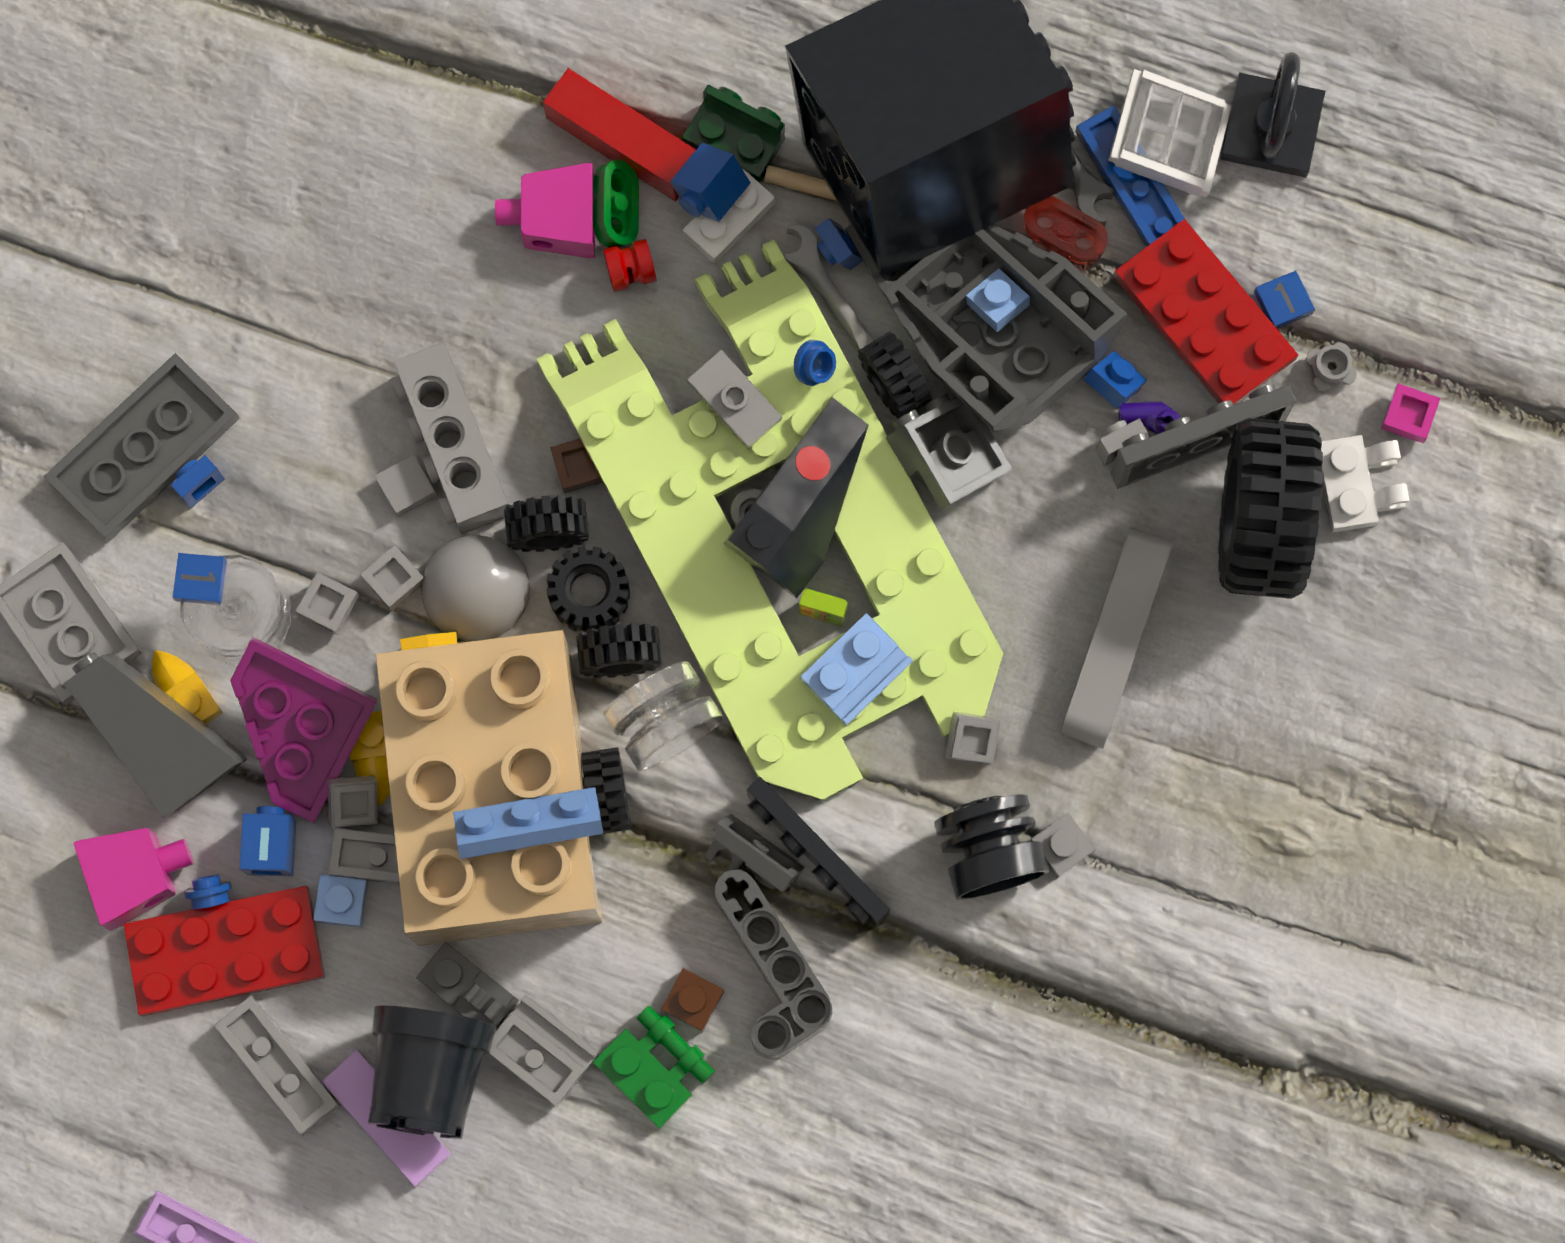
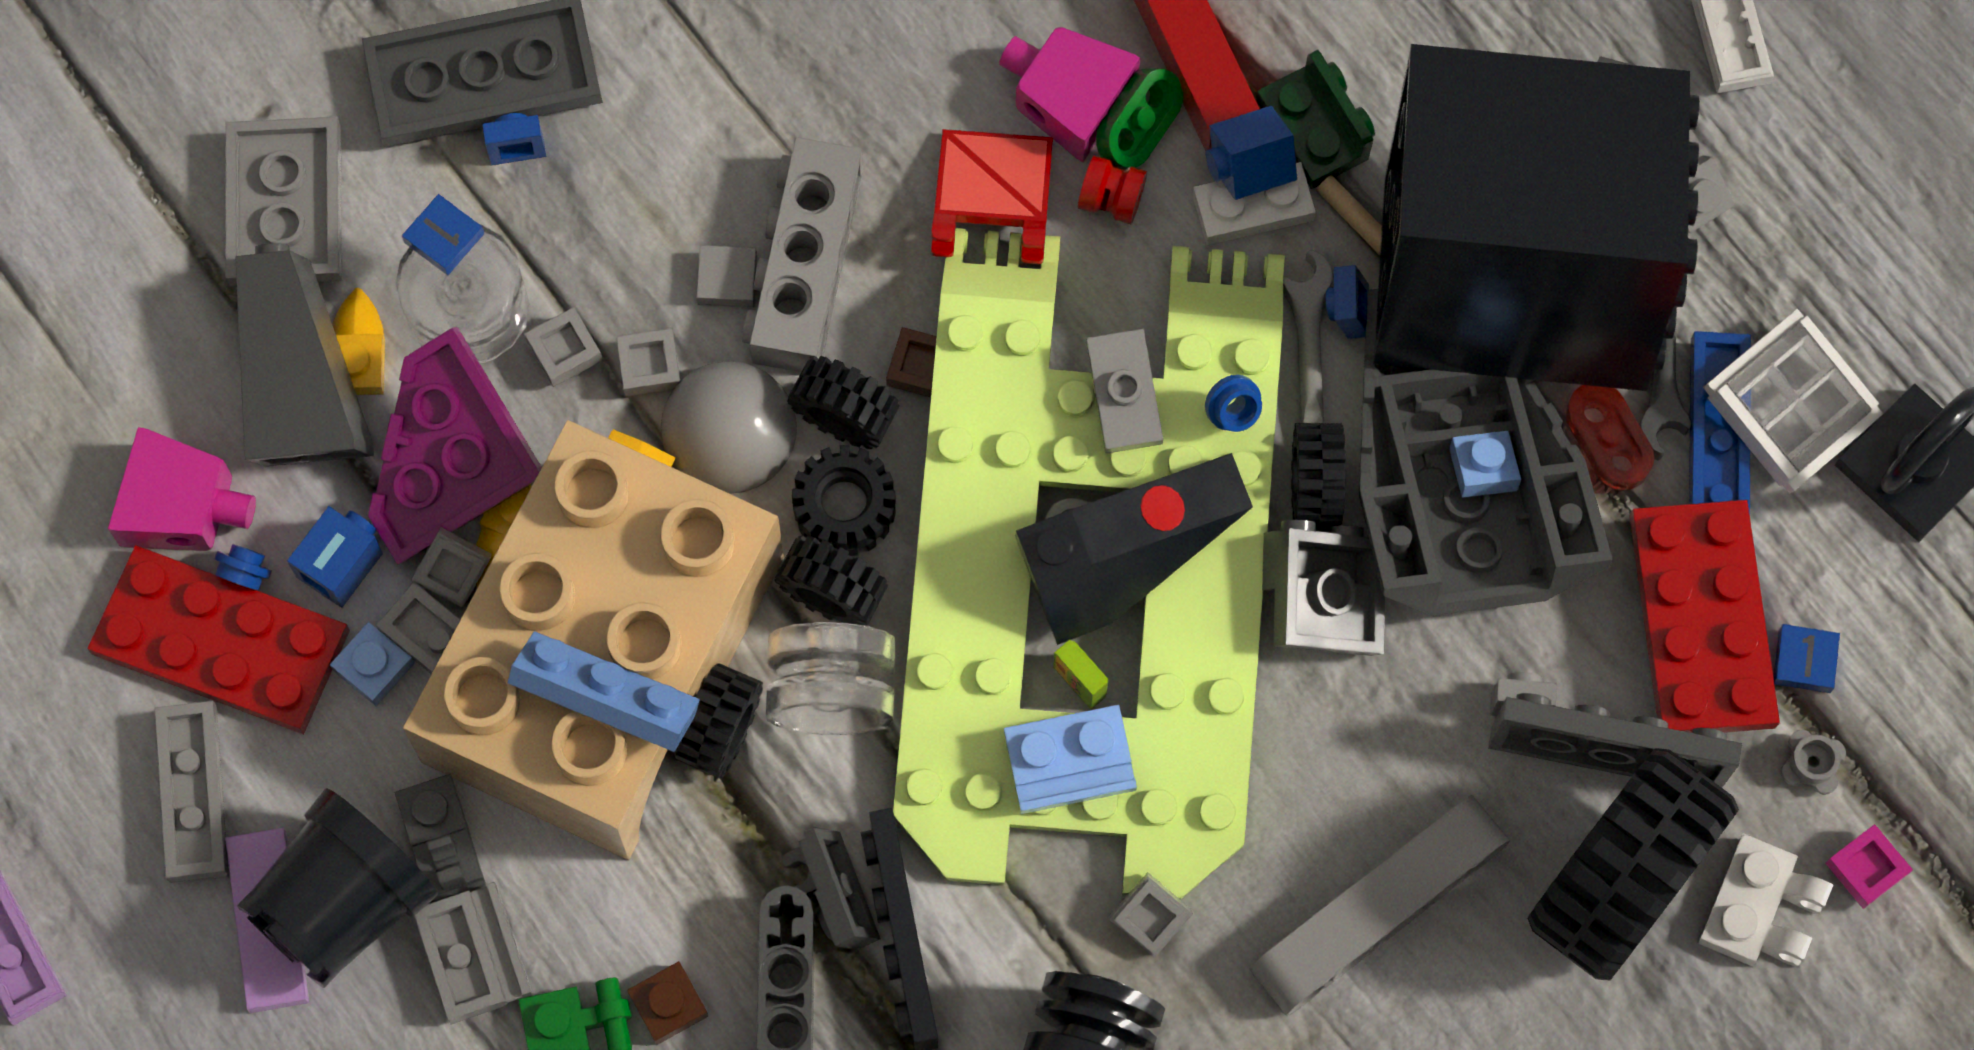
camera: 30 degrees right, 5 degrees down
blue plate [1084,351,1147,409] -> none
dark purple arm [1118,402,1180,435] -> none
none -> flag [931,129,1053,264]

